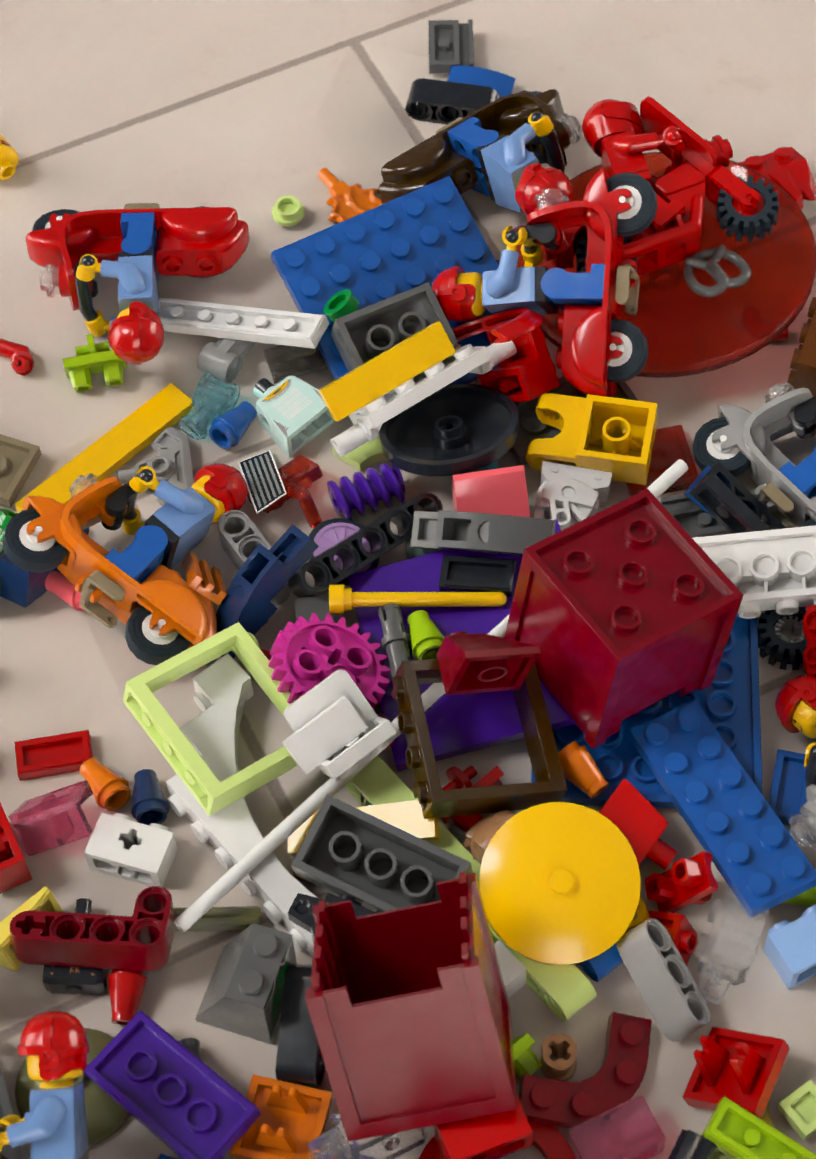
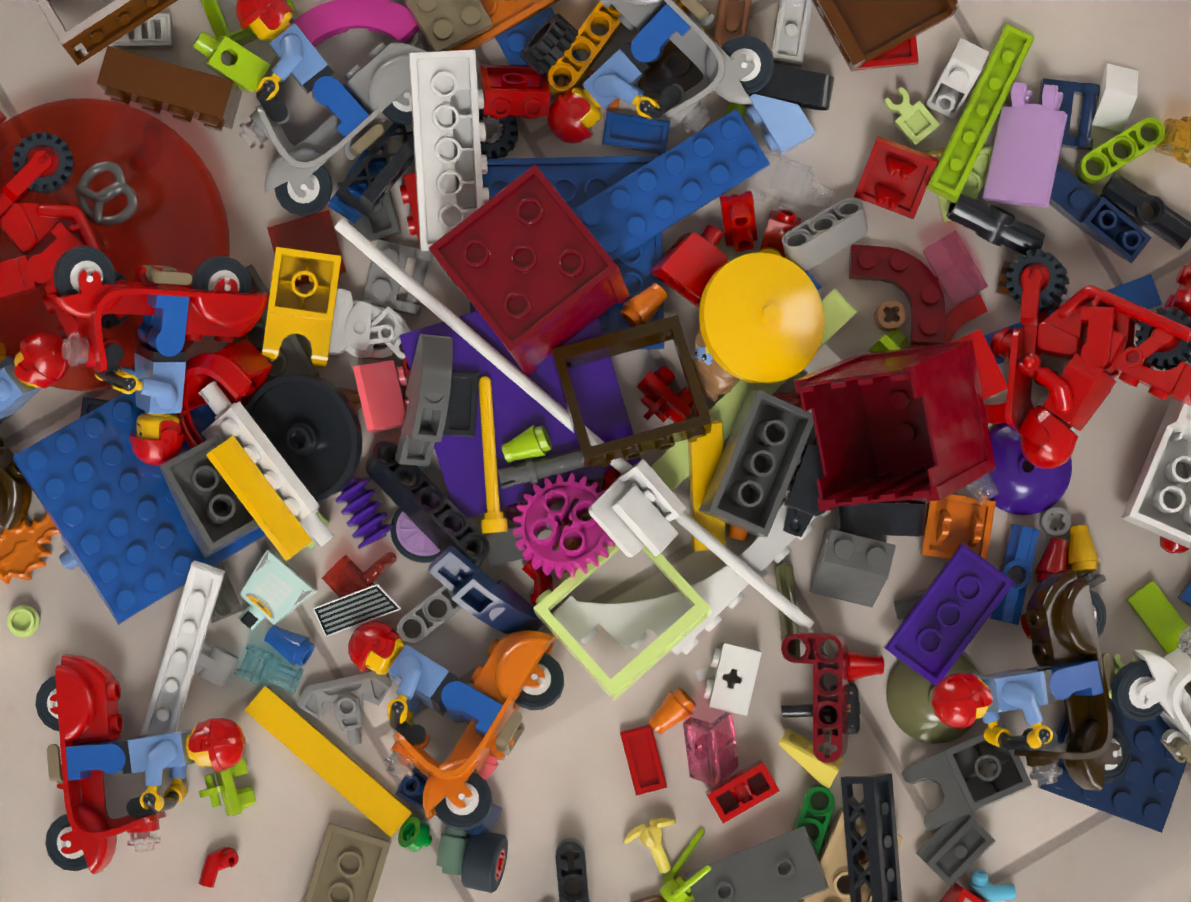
camera: 95 degrees left, 30 degrees up
dark blue cone [131,769,170,826] -> none
orange tile [182,551,227,605] -> none
green tile [323,289,359,323] -> none
dark red slope [436,631,540,695] -> none

